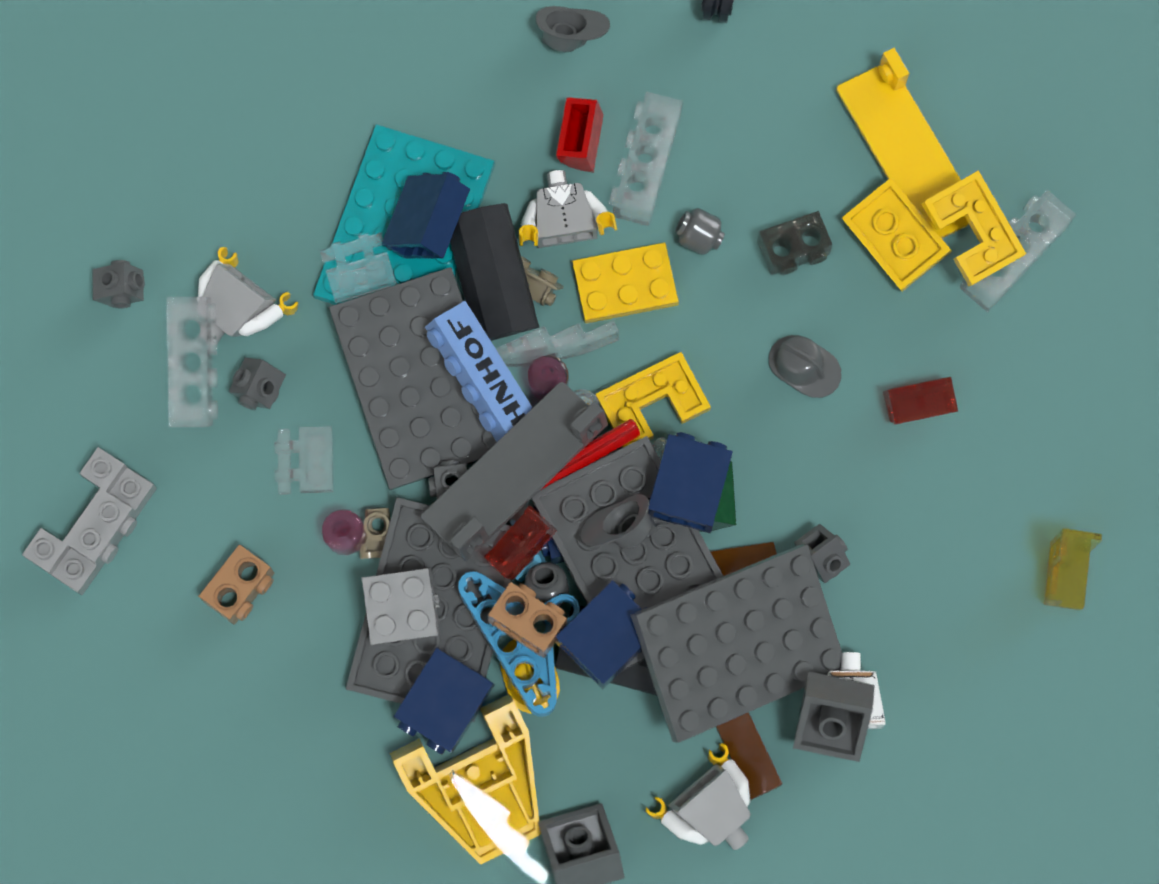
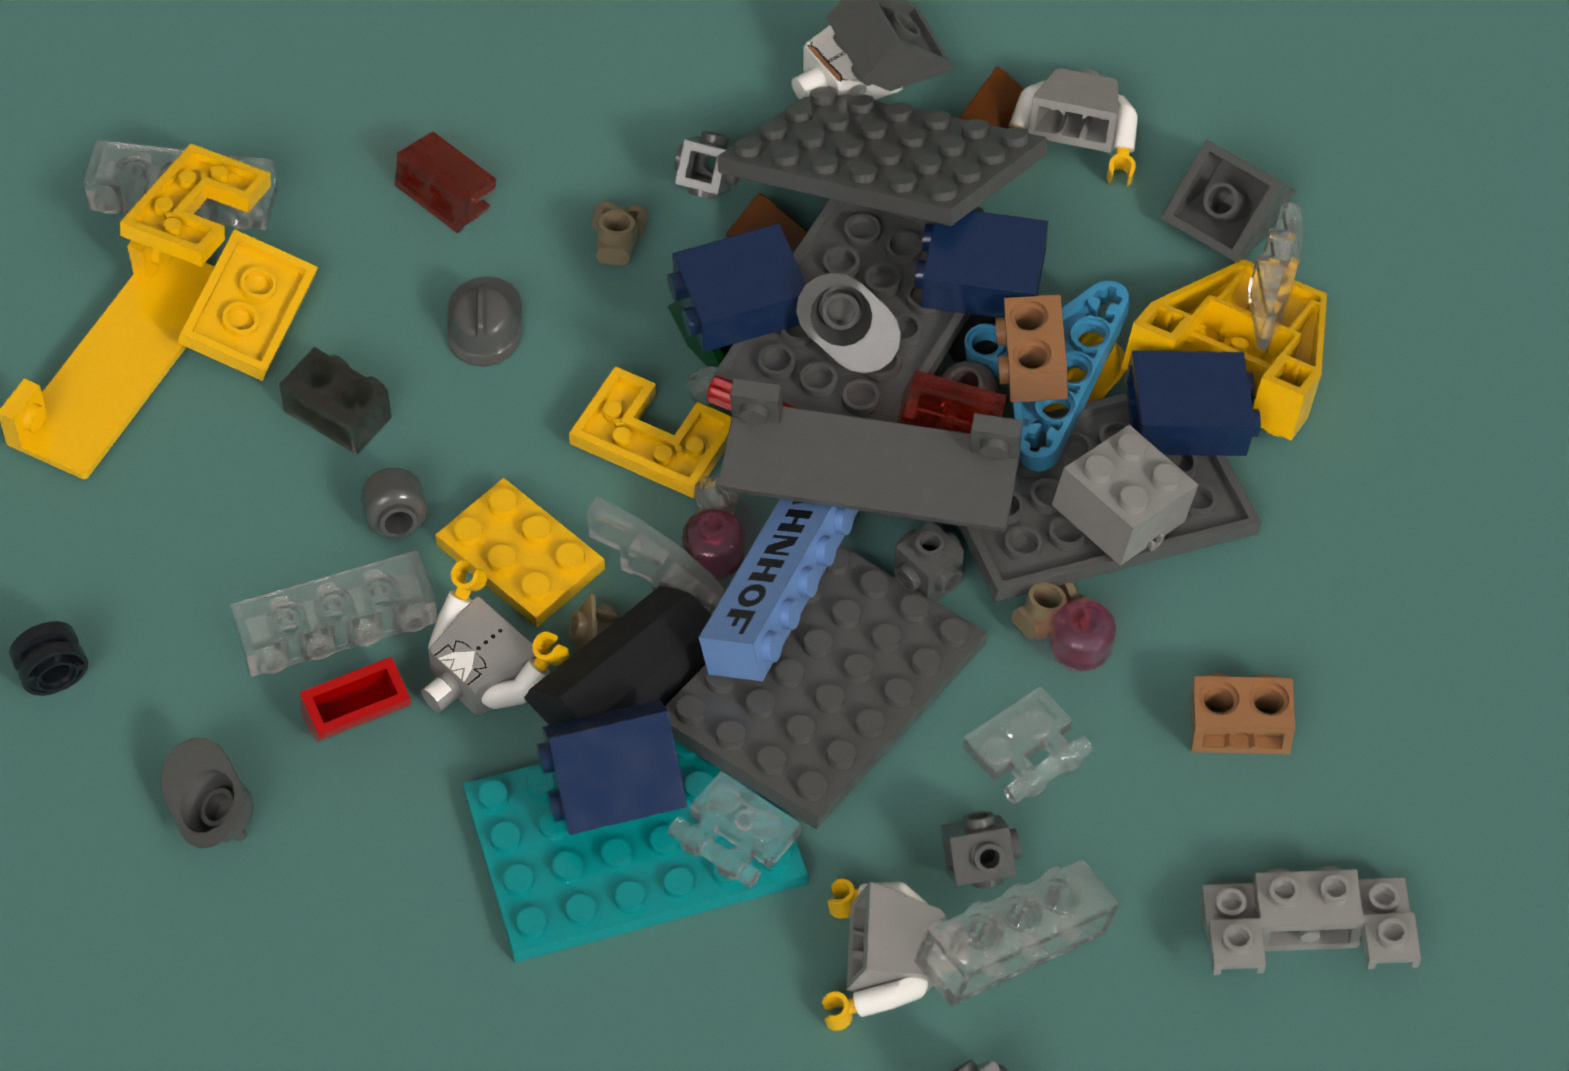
camera: 125 degrees left, 20 degrees down
none -> dark tan plate [592,201,648,266]

